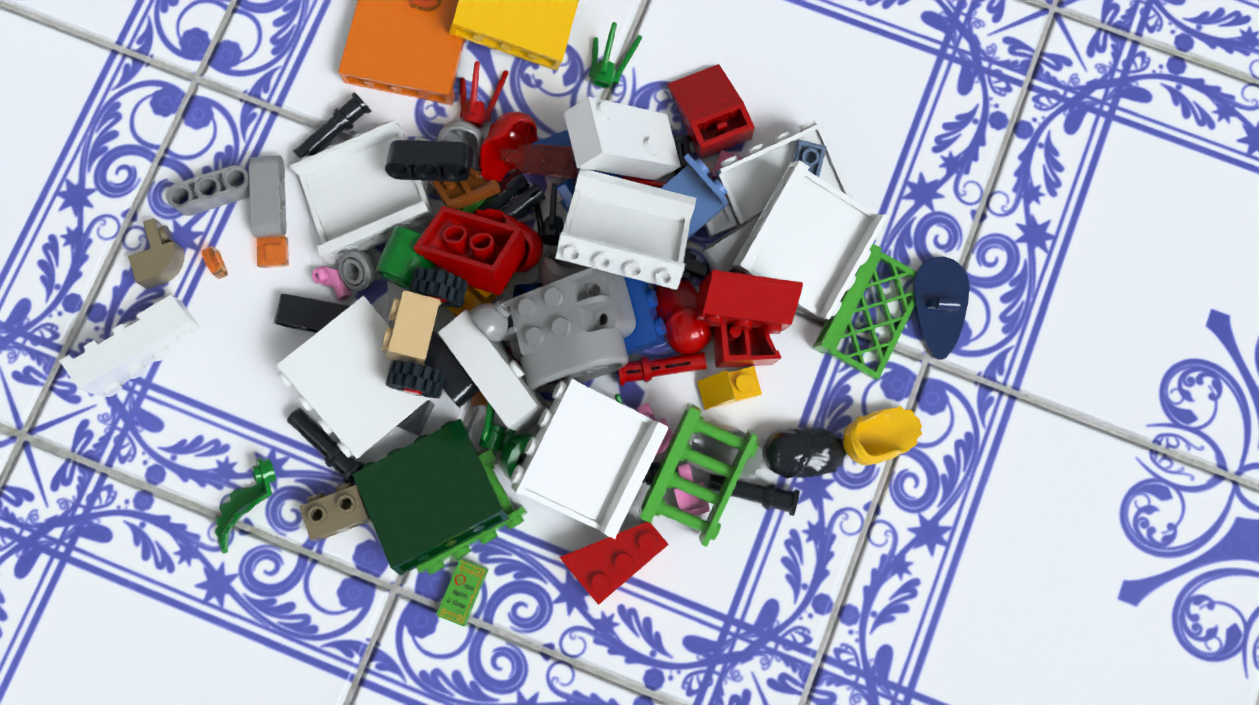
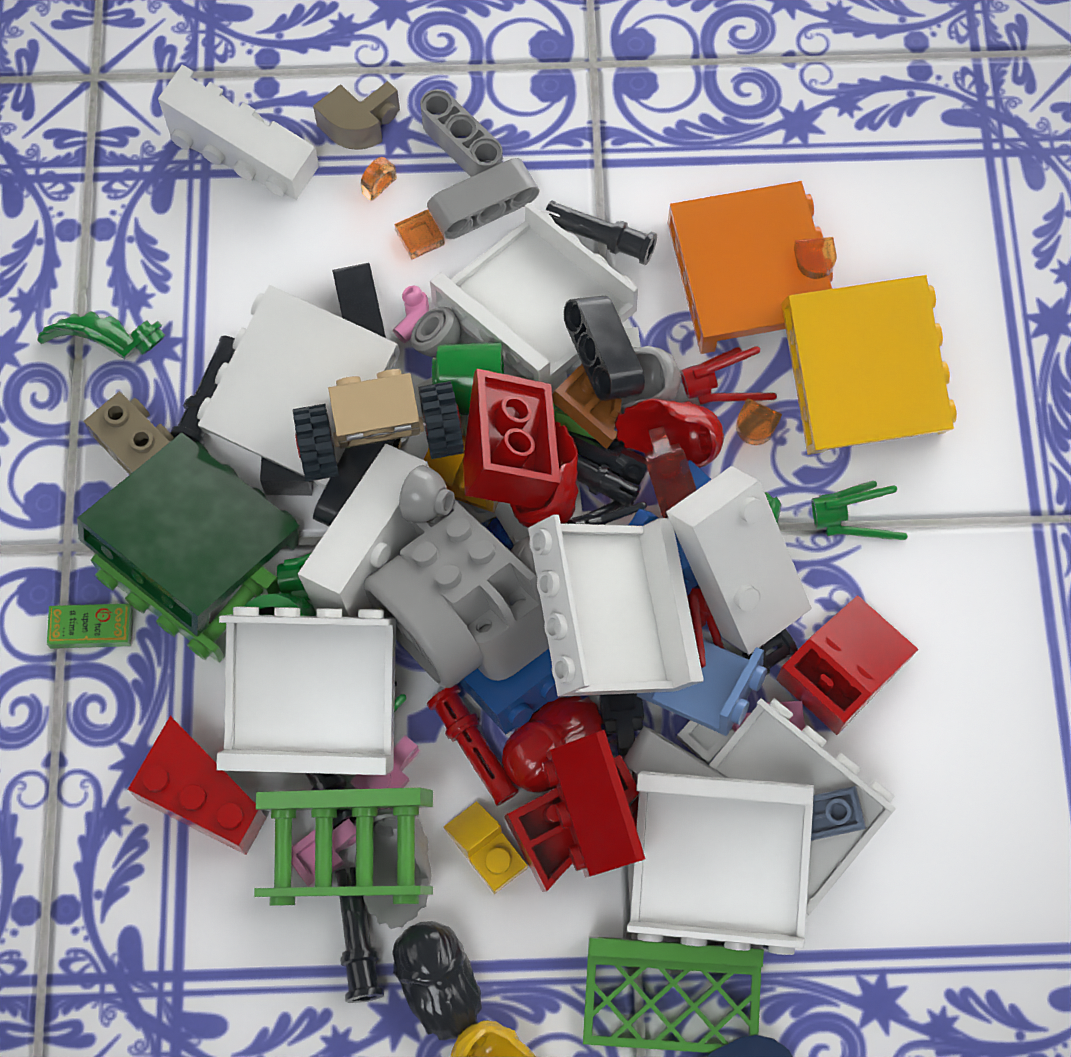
camera: 65 degrees right, 10 degrees down
none -> clear orange tile [736,398,783,445]

